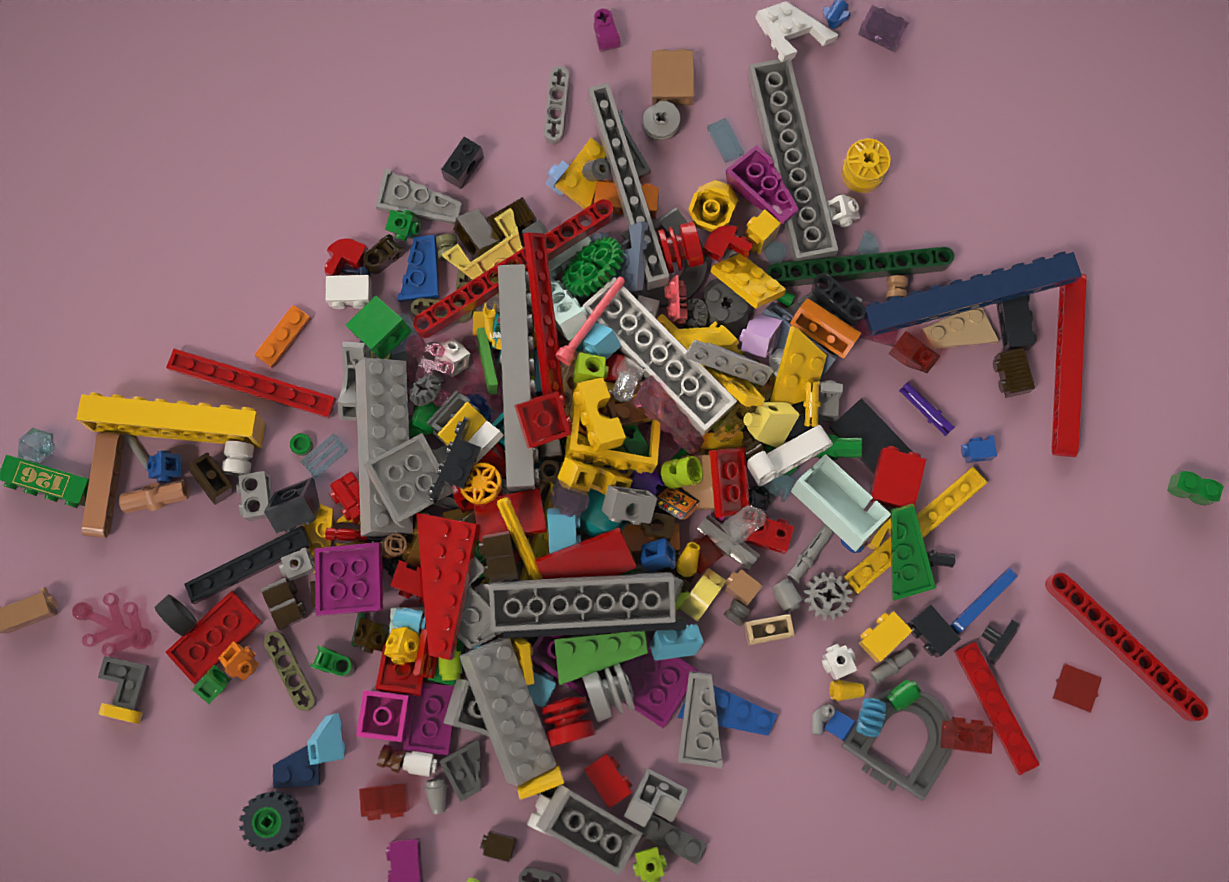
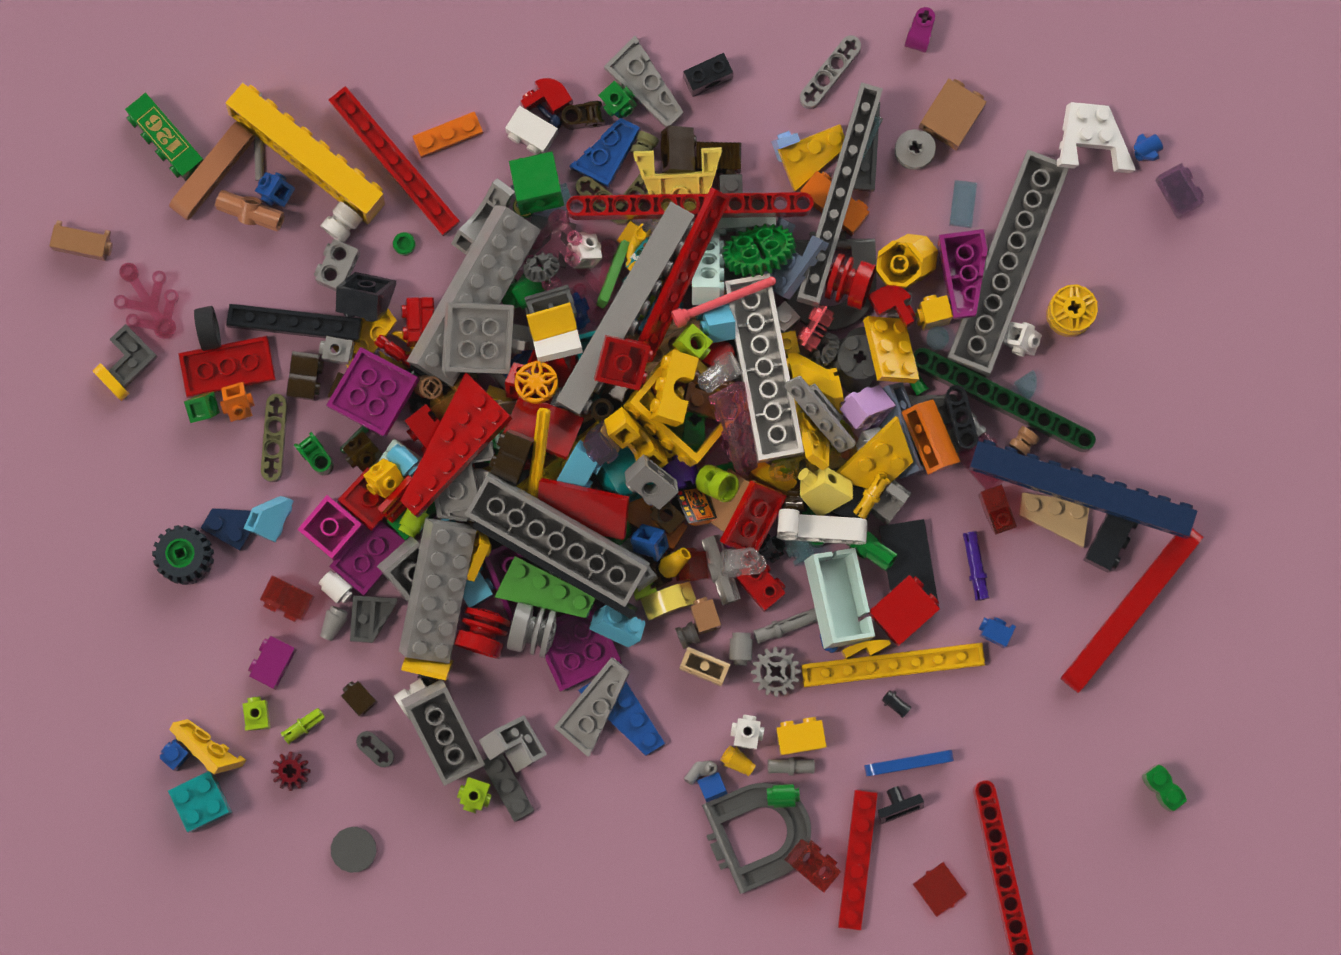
camera: 30 degrees right, 5 degrees up
clear light blue brick [18,428,55,464] -> none
dark brown brick [189,453,233,505] -> none
clear light blue tile [300,433,348,479] -> none
reddish brown wheel [376,744,406,773] -> none
black bracket [428,417,481,504] -> none
dark grey brick [582,158,610,182] -> none
red brick [584,754,633,808] -> none
dark azure gear [856,698,886,737] -> none
green wing [891,504,936,601] -> none
black brick [907,605,961,658] -> none
dark brown brick [993,348,1035,398] -> none

